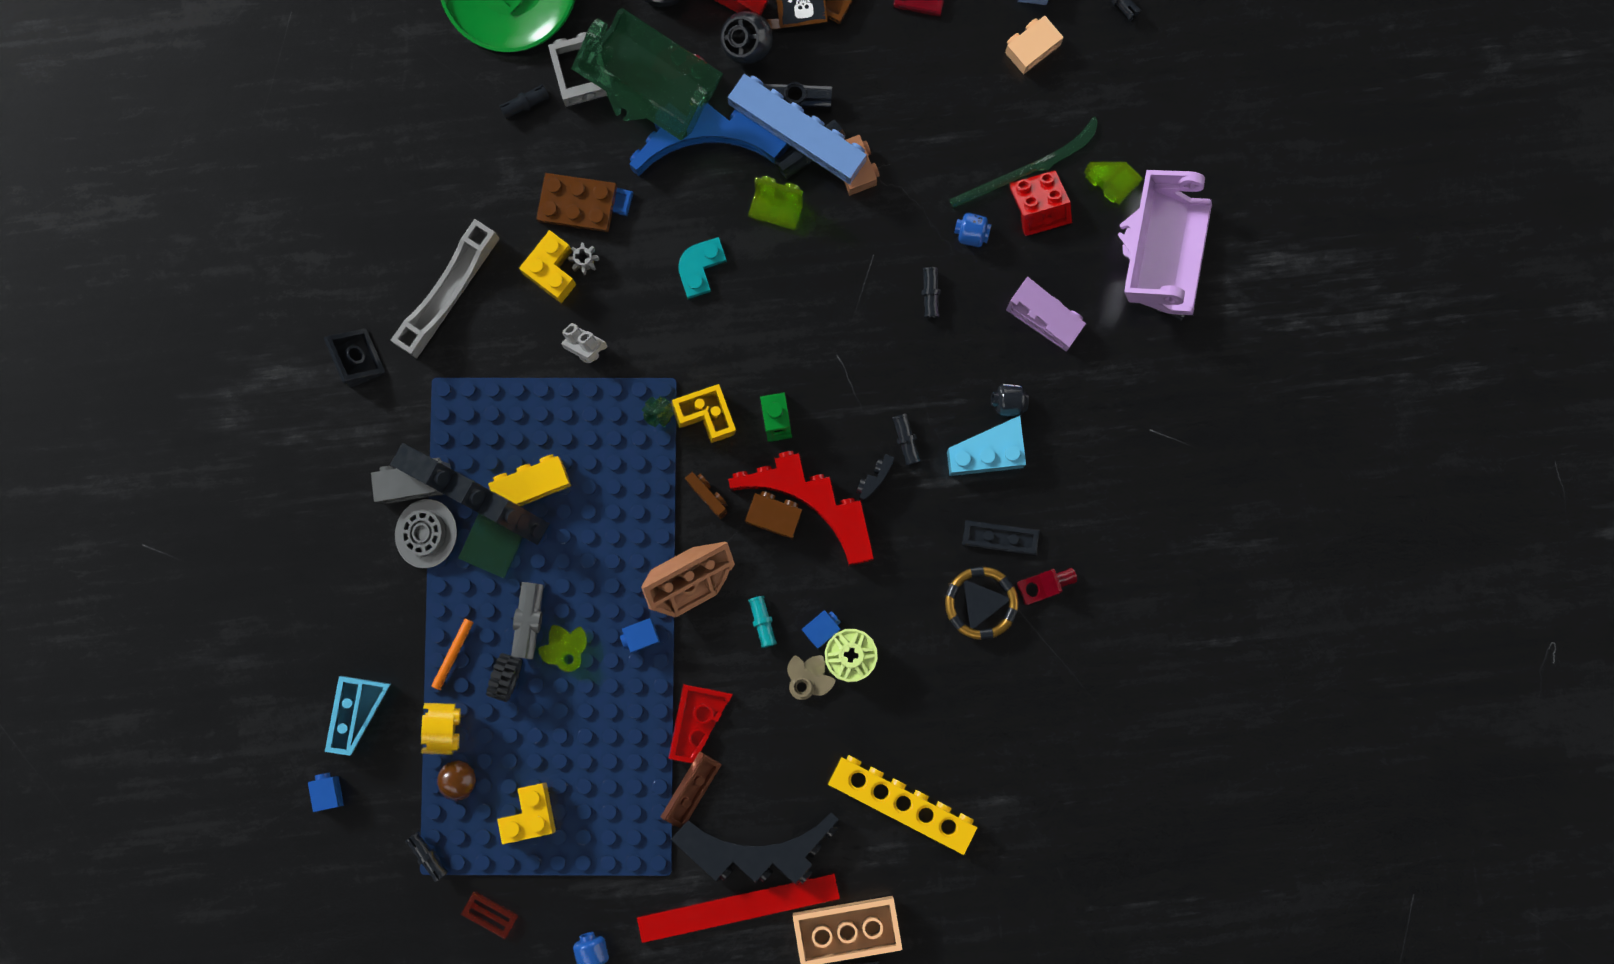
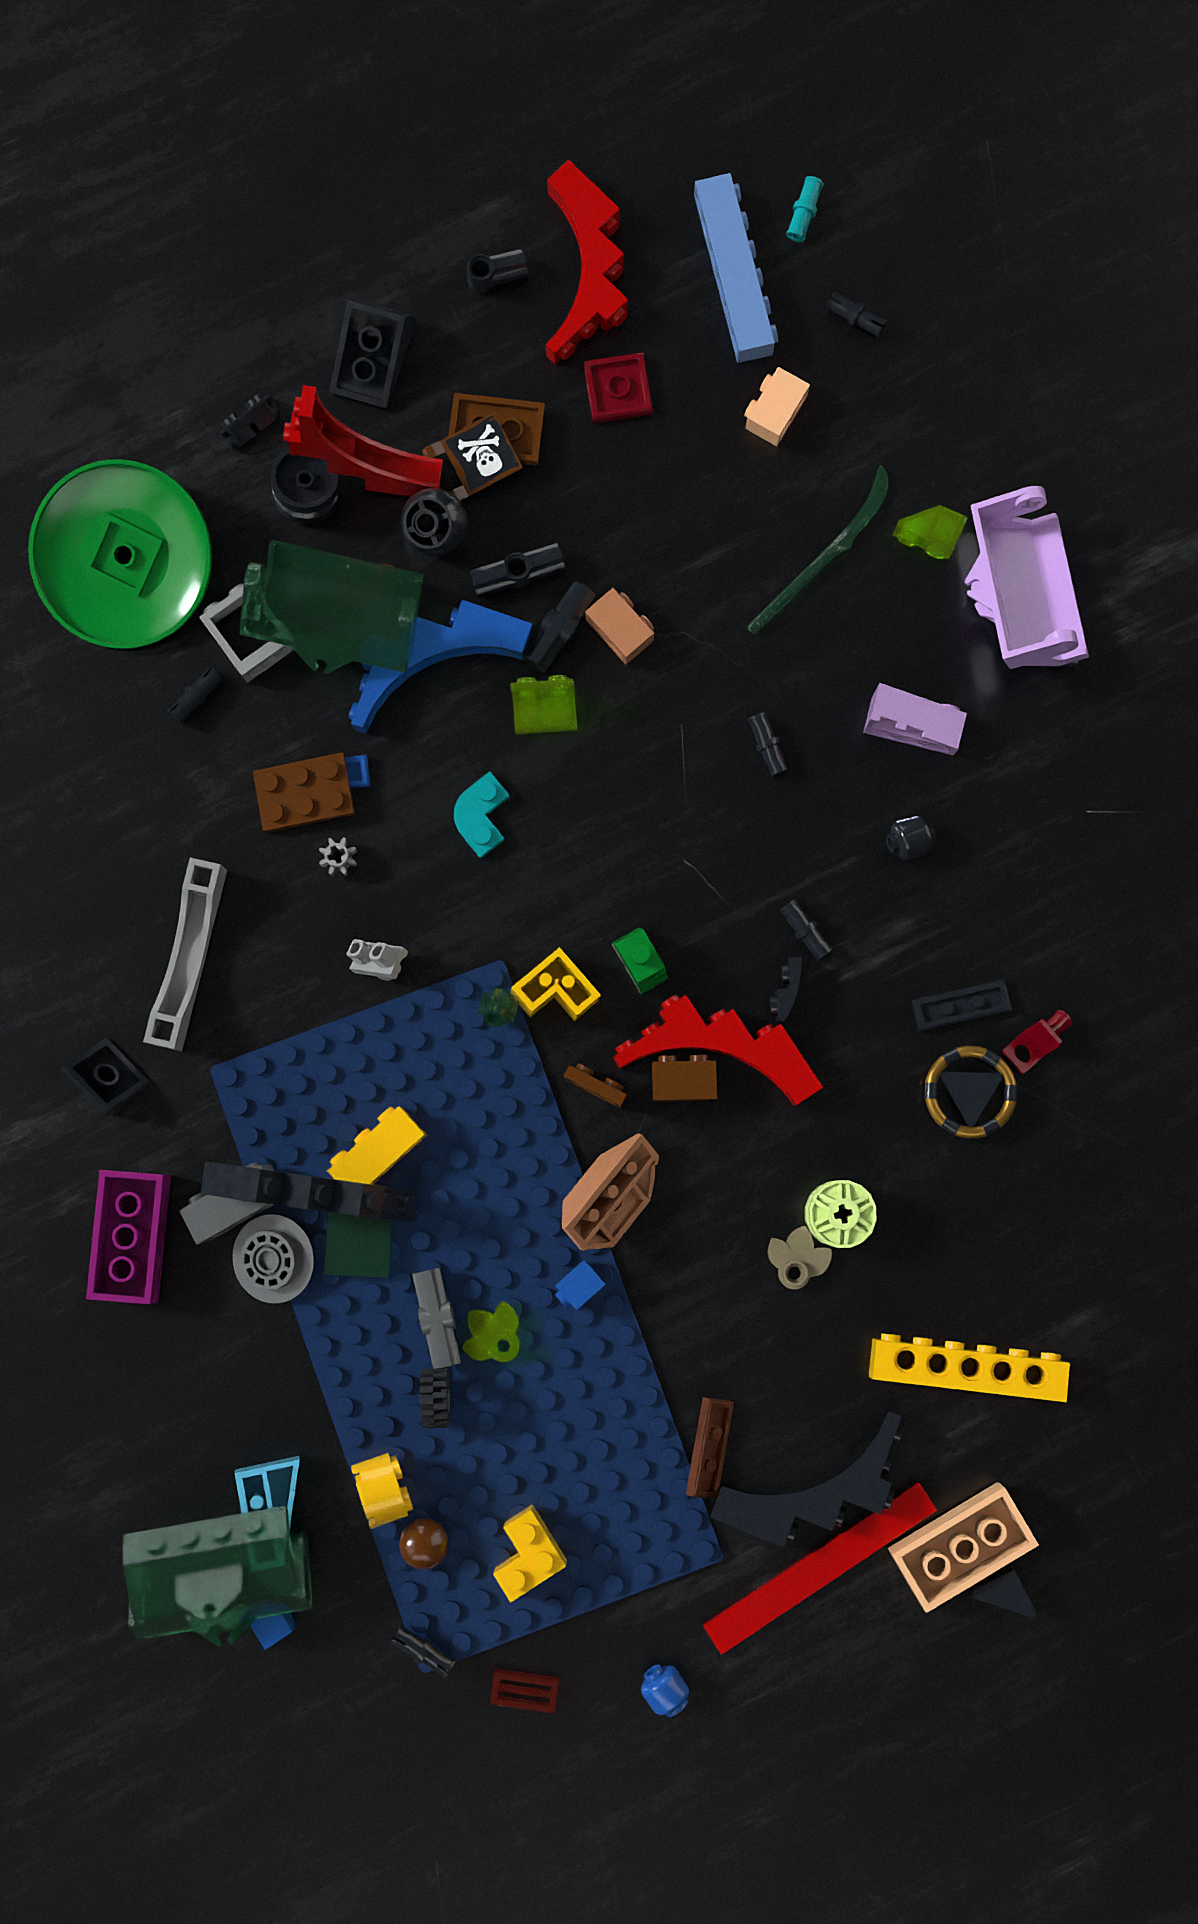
camera: 20 degrees left, 0 degrees up
orange bar [431,618,474,690] -> none
yellow brick [519,230,576,303] -> none
red wing [668,684,733,763] -> none
medium blue brick [727,74,867,185] -> none
teal pin [748,596,777,648] -> none
blue brick [801,610,841,649] -> none
medium azure wedge [947,416,1026,476] -> none
blue head [954,213,992,247] -> none
red bracket [1009,171,1072,236] -> none
none -> magenta brick [86,1170,171,1304]
none -> clear green piece [123,1506,312,1647]

